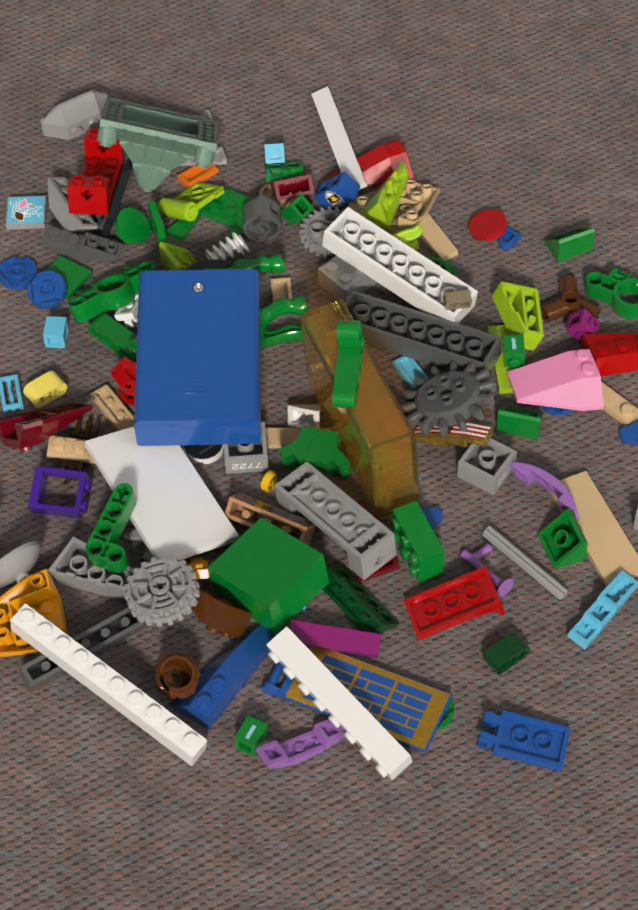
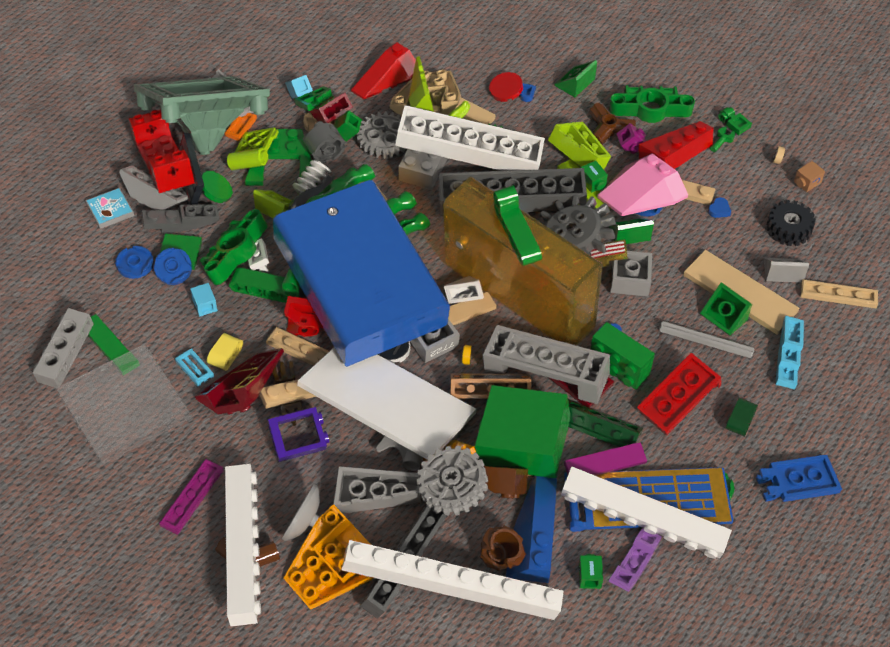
camera: 30 degrees left, 0 degrees up
light grey wedge [40,90,108,140] -> none
green beam [85,483,137,573] -> none
green tile [148,201,167,253] -> none
green slope [278,426,352,479] -> none
white tile [311,86,367,190] -> none
blue brick [313,171,361,210] -> none
dark tan piece [443,290,472,310] -> none
medium lavender piece [460,543,514,598] -> none
medium lavender slope [510,462,580,521] -> none

